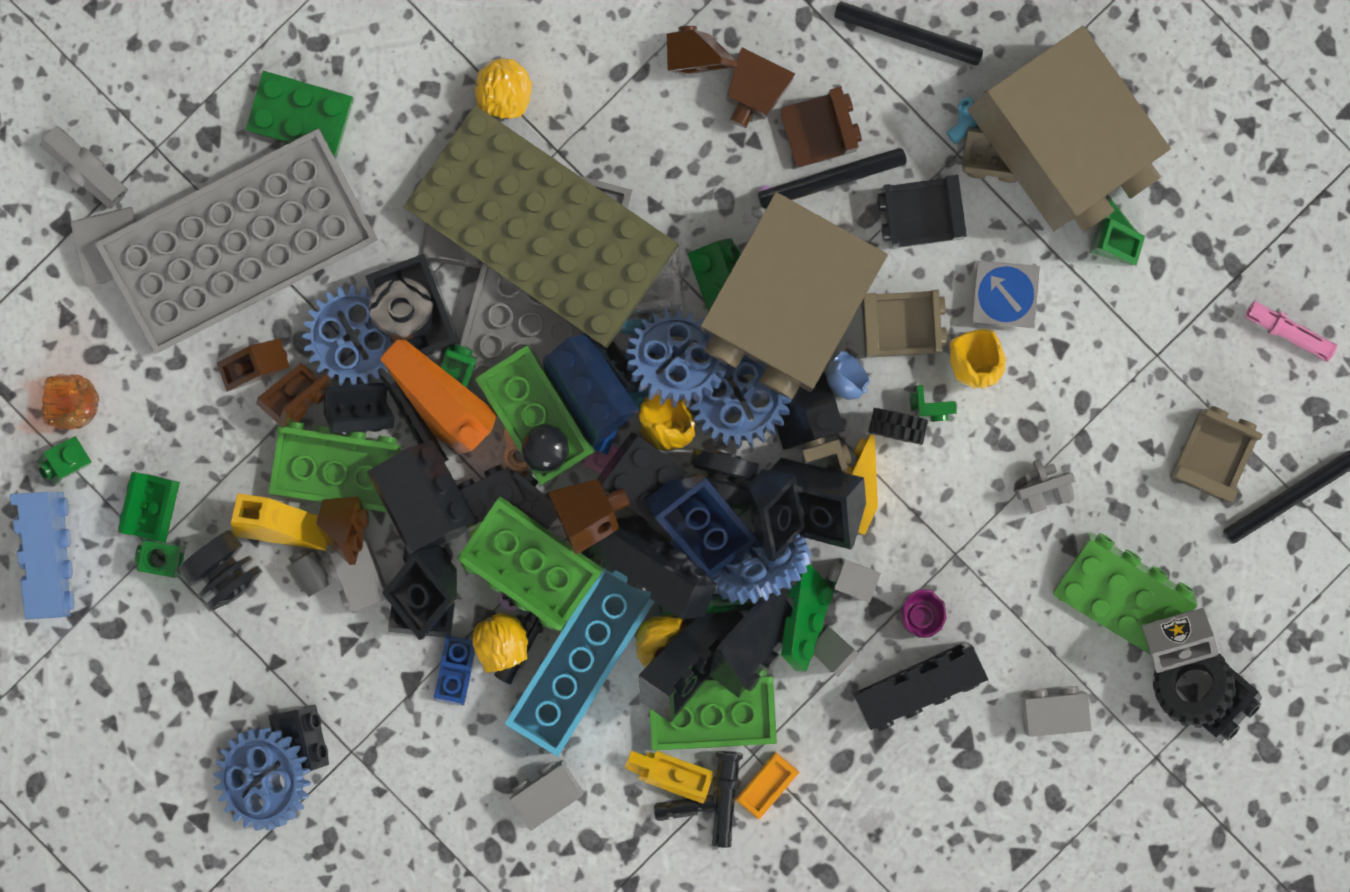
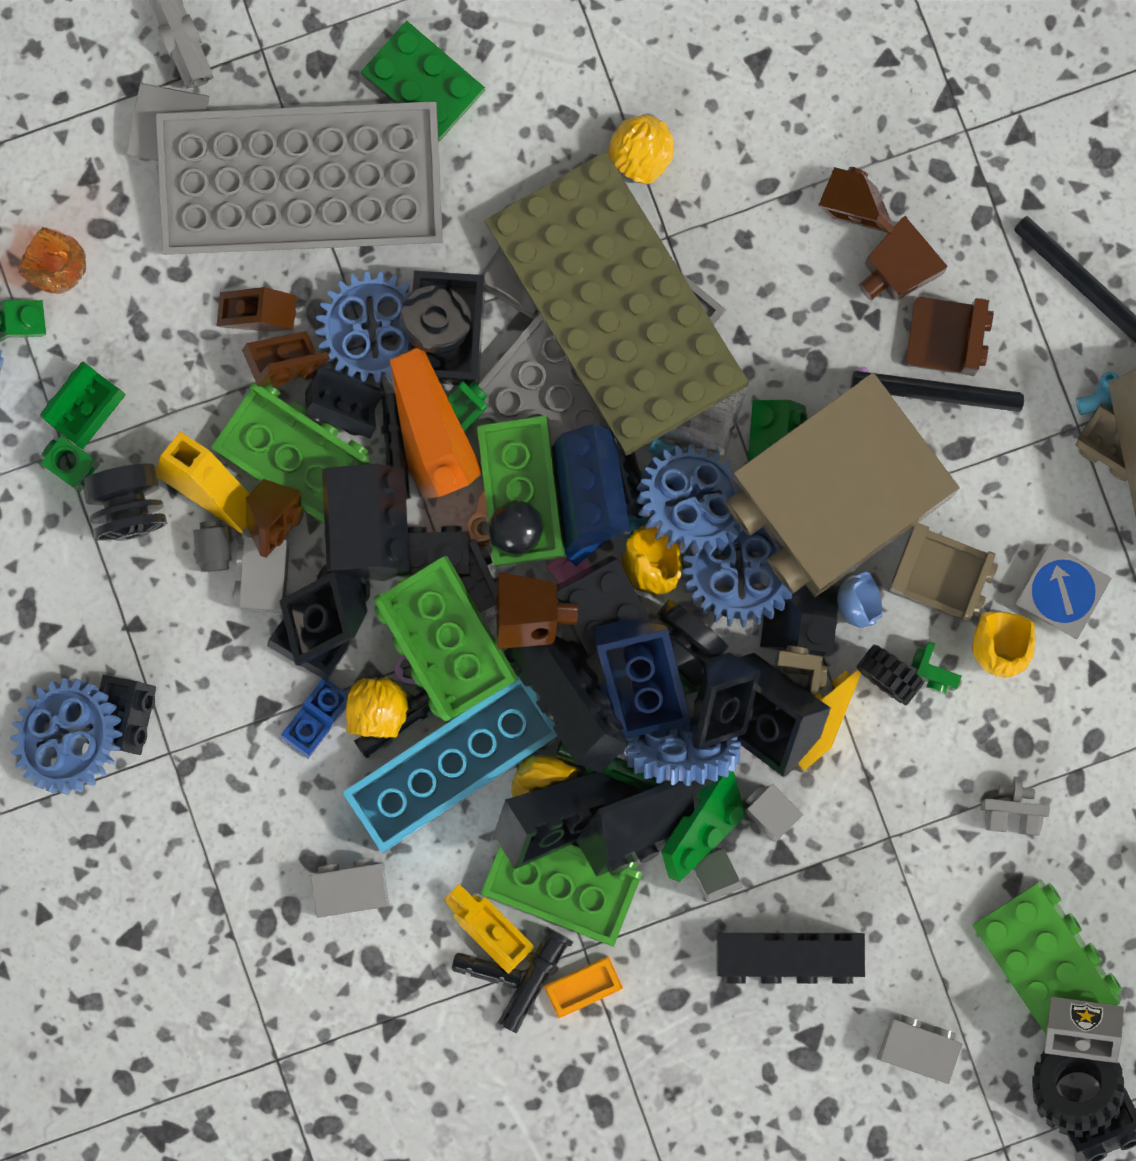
camera: 30 degrees right, 5 degrees down
black panel [877,174,967,249] -> none
magenta hair [899,589,947,638] -> none

